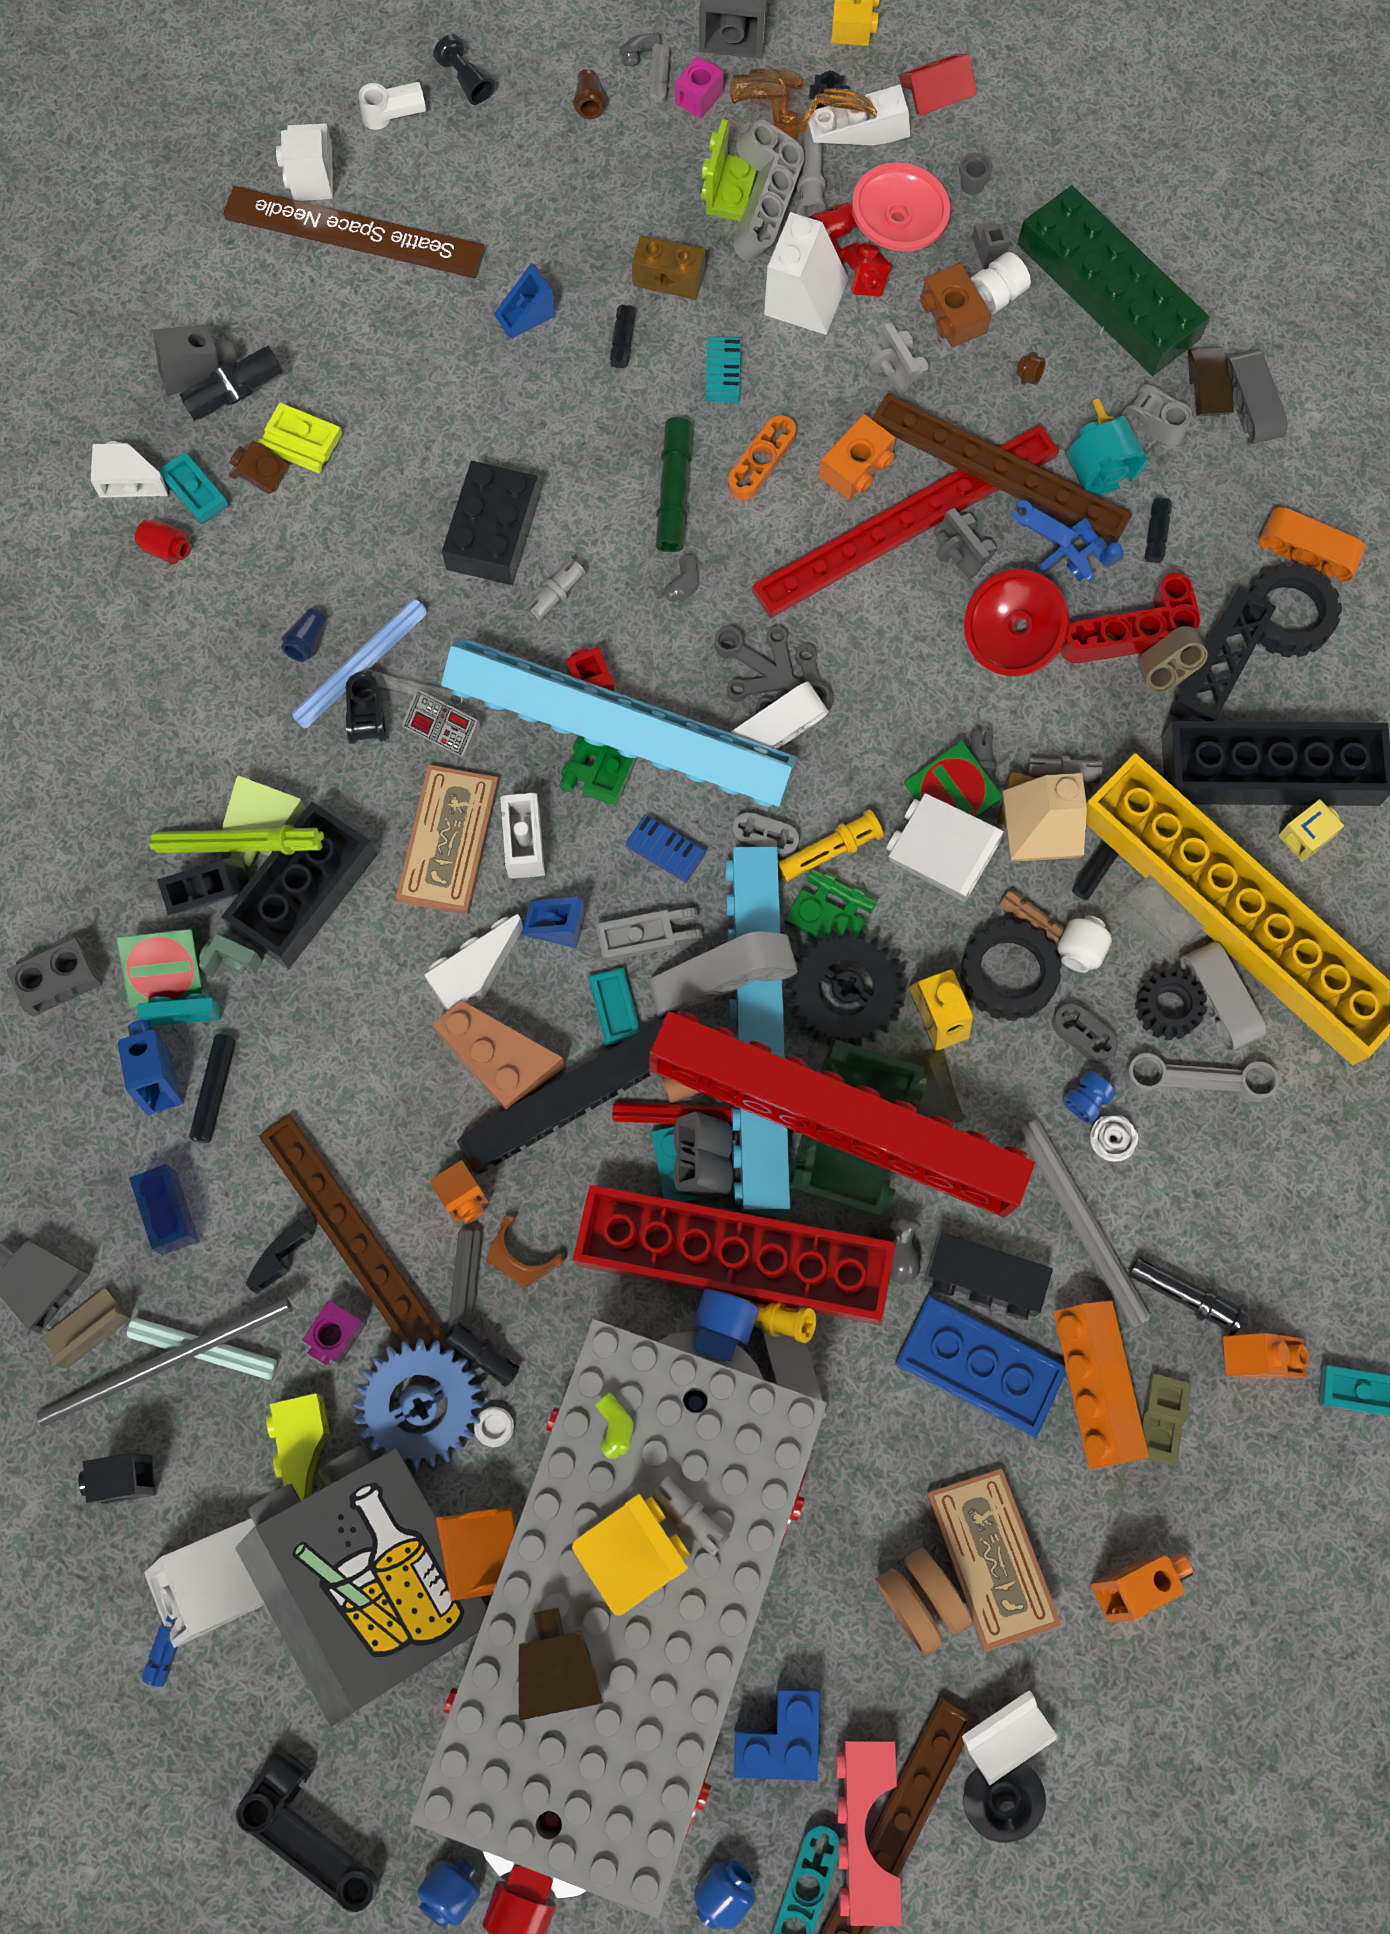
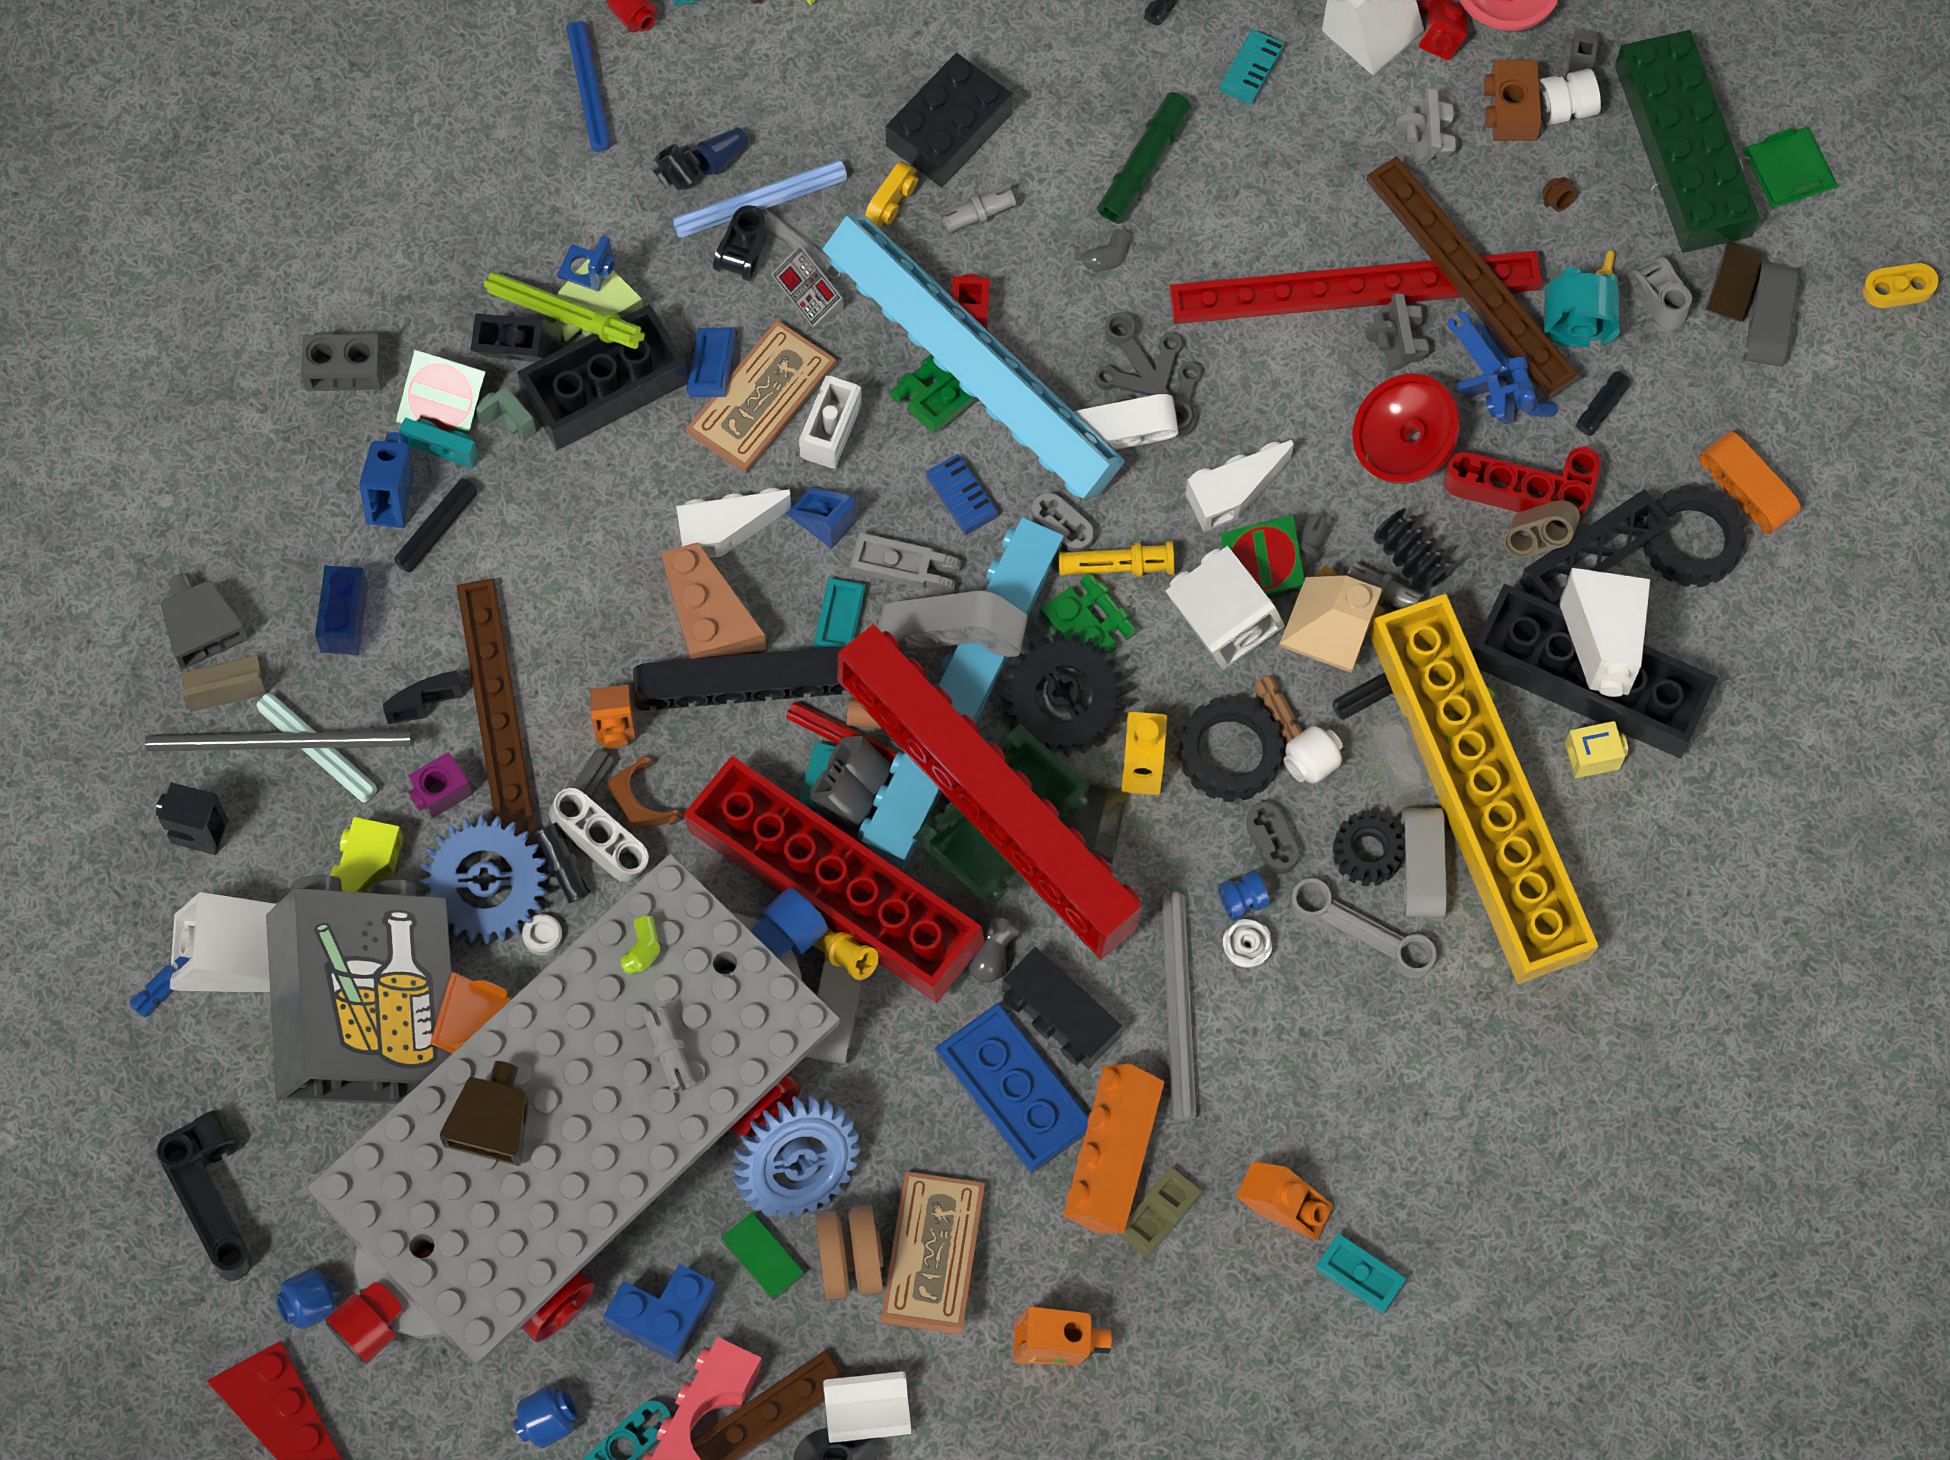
camera: 25 degrees right, 5 degrees down
yellow bracket [572,1494,691,1616] -> none
orange beam [728,415,796,500] -> none
orange brick [818,414,896,500] -> none
black pin [1128,1255,1248,1336] -> none
none -> white beam [549,788,649,882]
none -> blue bracket [557,235,615,292]
none -> blue axle [567,21,611,152]
none -> black gear [653,144,700,190]
none -> blue tile [686,328,737,397]
none -> green tile [721,1212,804,1301]
none -> medium blue gear [731,1096,860,1219]
none -> yellow plate [865,161,918,228]
none -> white slope [1185,440,1294,532]
none -> black piece [1373,508,1457,591]
none -> white slope [1560,568,1650,697]
none -> green piece [1742,126,1839,209]
none -> yellow plate [1862,263,1939,308]

